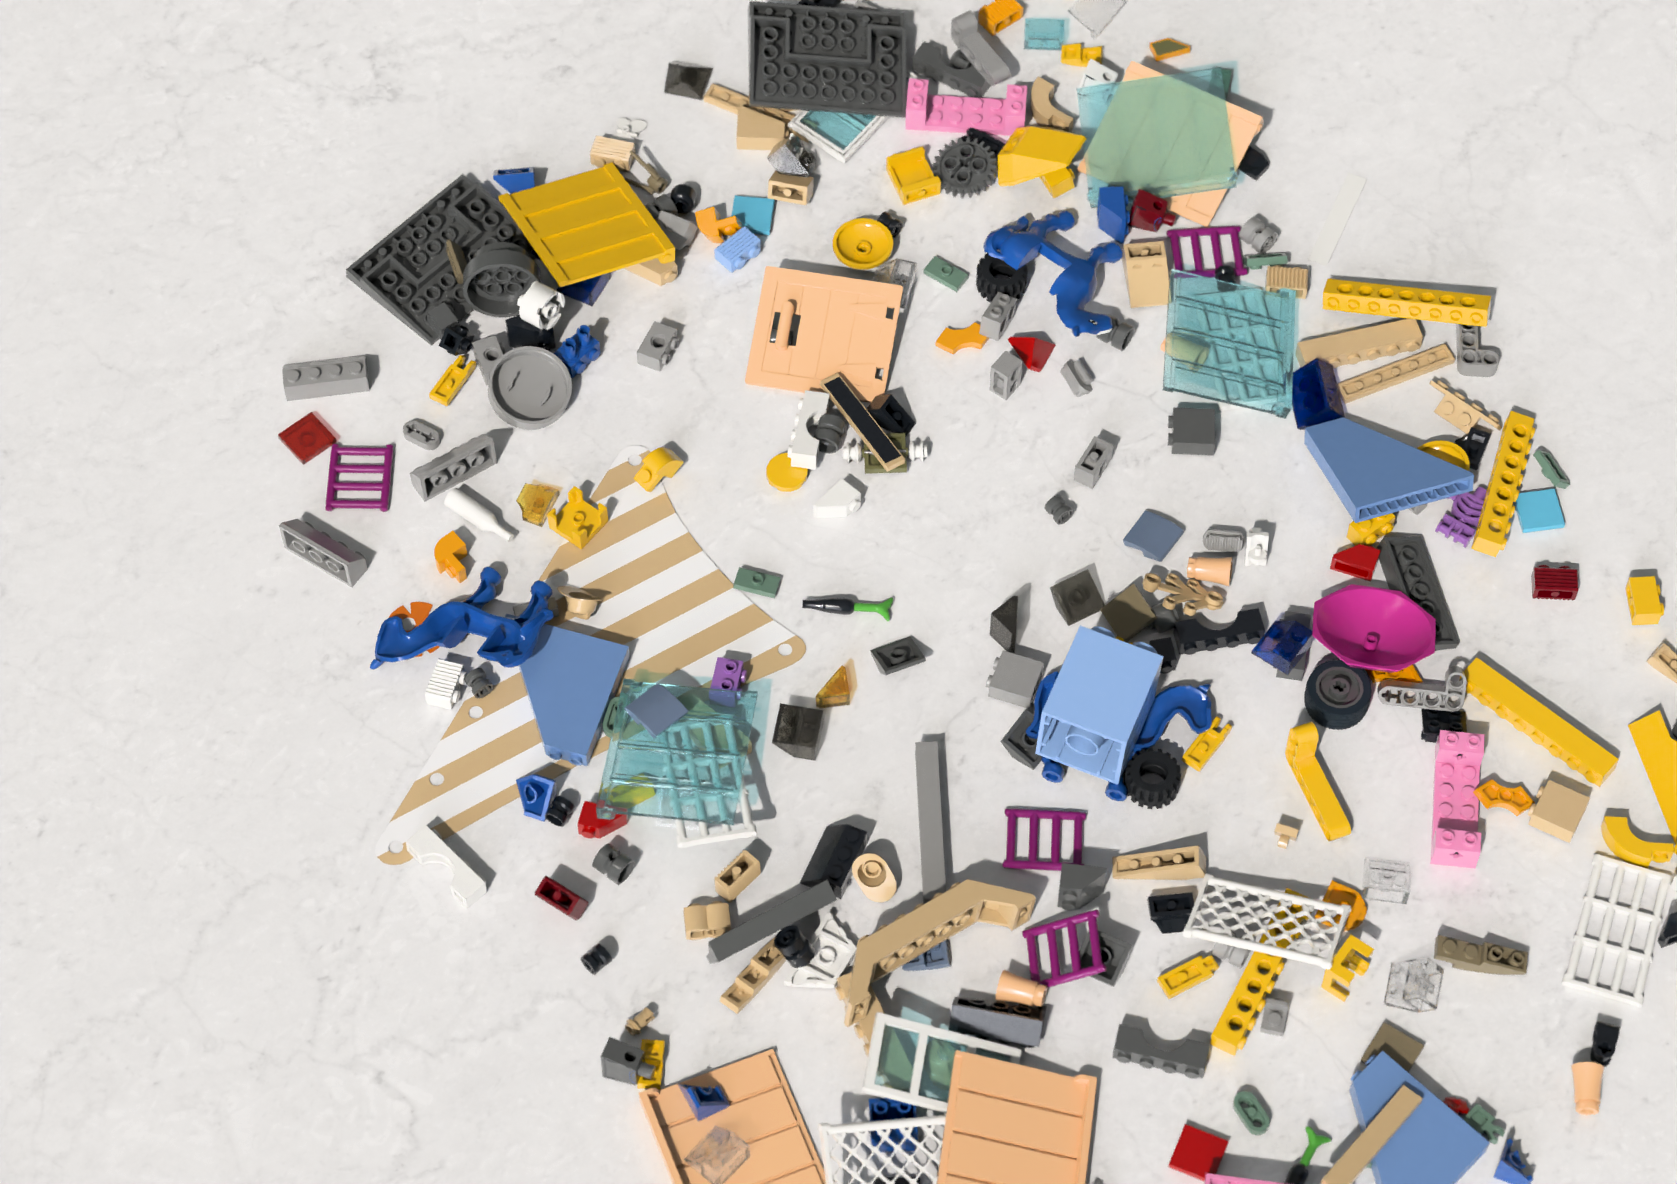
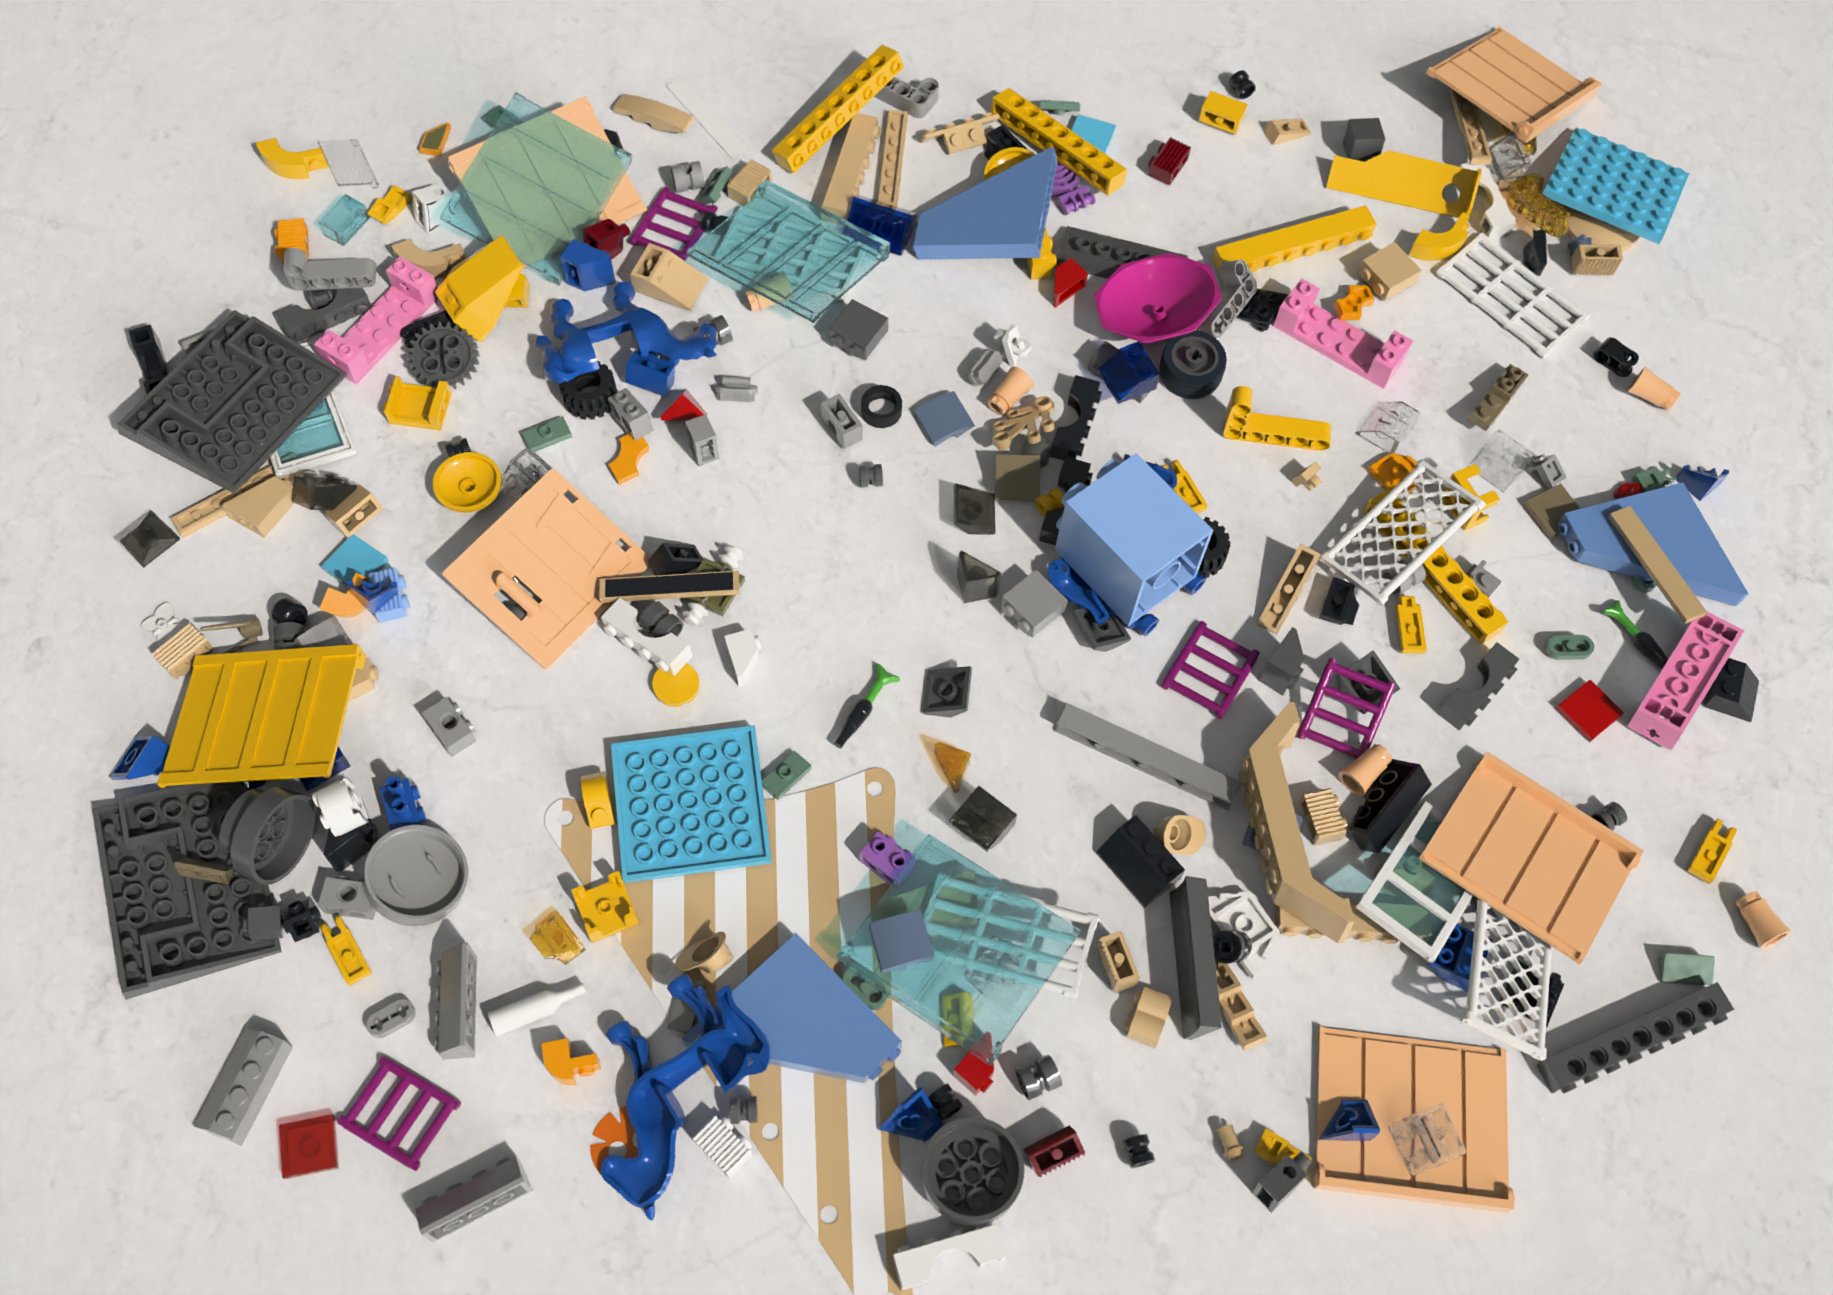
camera: 65 degrees left, 5 degrees up
none -> blue slope [348,580,398,615]
none -> medium azure plate [611,725,772,883]
none -> tan slope [613,94,695,133]
none -> blue brick [625,350,679,397]
none -> black tyre [861,385,902,428]
none -> dark grey wheel [921,1117,1024,1226]
none -> tan brick [1299,788,1348,845]
none -> light grey bracket [1526,454,1566,489]

